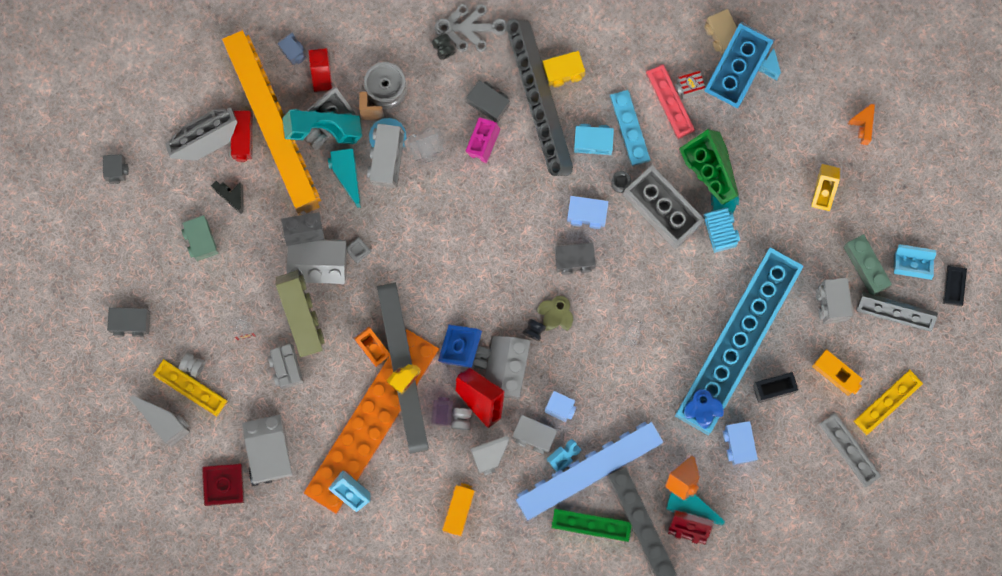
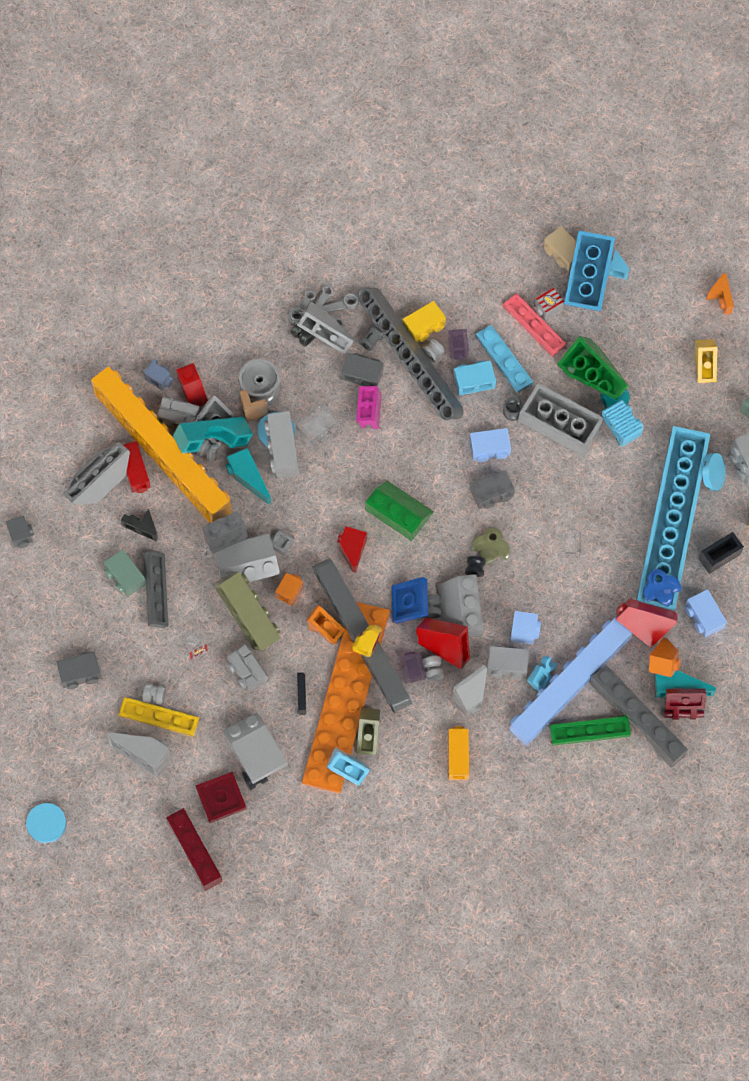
camera: 20 degrees left, 10 degrees down
none -> medium azure tile [26,803,66,843]
none -> dark grey plate [144,551,168,628]
none -> light grey brick [157,396,201,427]
none -> dark red arch [166,808,223,891]
none -> orange brick [275,573,303,606]
none -> light grey slope [297,302,355,355]
none -> black tile [297,672,306,716]
none -> red slope [337,526,367,573]
none -> olive slope [357,708,381,756]
none -> dark grey bush [358,326,383,351]
none -> green slope [365,481,434,541]
none -> light grey wheel [421,339,445,362]
none -> clear purple brick [447,329,469,360]
none -> slope [616,598,678,648]
none -> medium azure tile [702,453,726,491]

